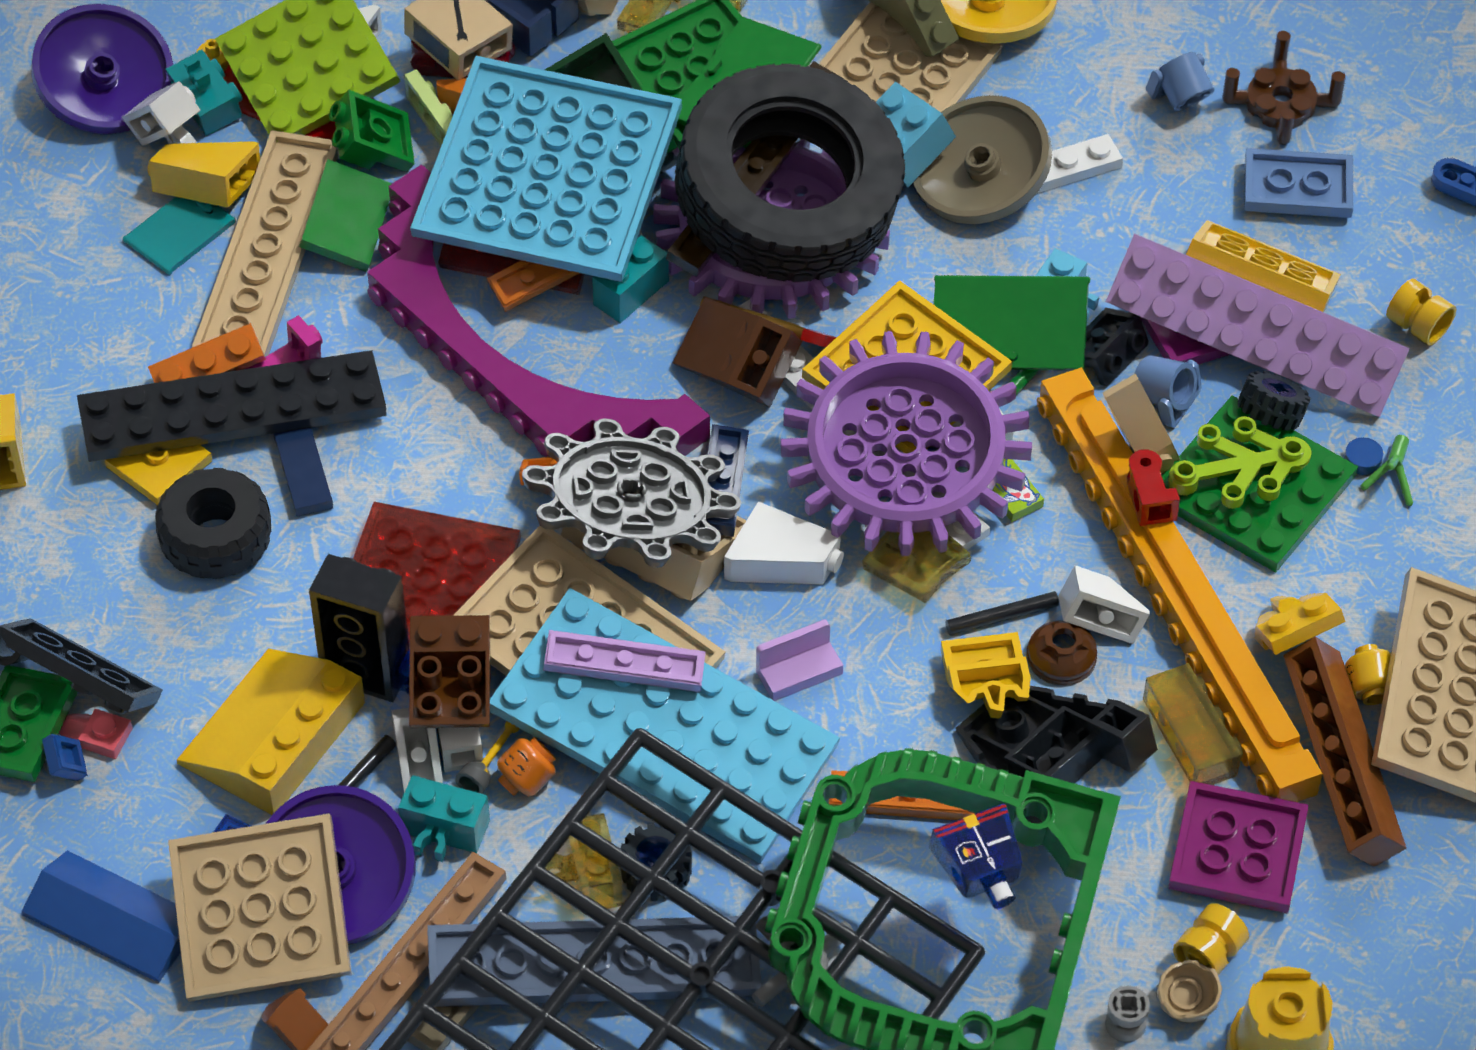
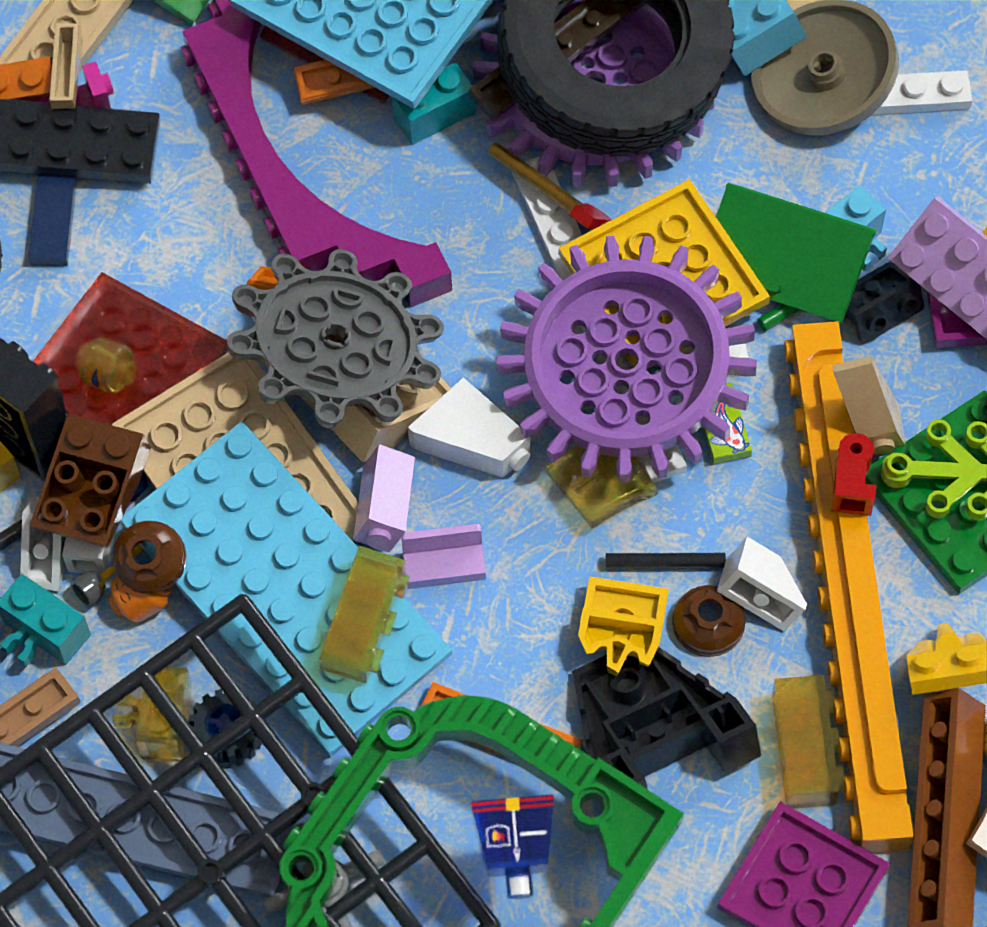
camera: 20 degrees right, 10 degrees up
lavender tile [543,630,706,692] -> none
reddish brown slope [673,297,803,407] -> none
dark blue tile [706,424,749,537] -> none
medium blue piece [1135,355,1202,428] -> none
none -> tan piece [50,23,83,109]
none -> clear yellow head [76,337,137,394]
none -> reddish brown piece [112,520,187,594]
none -> clear yellow brick [320,546,410,683]
none -> brick [353,444,415,553]

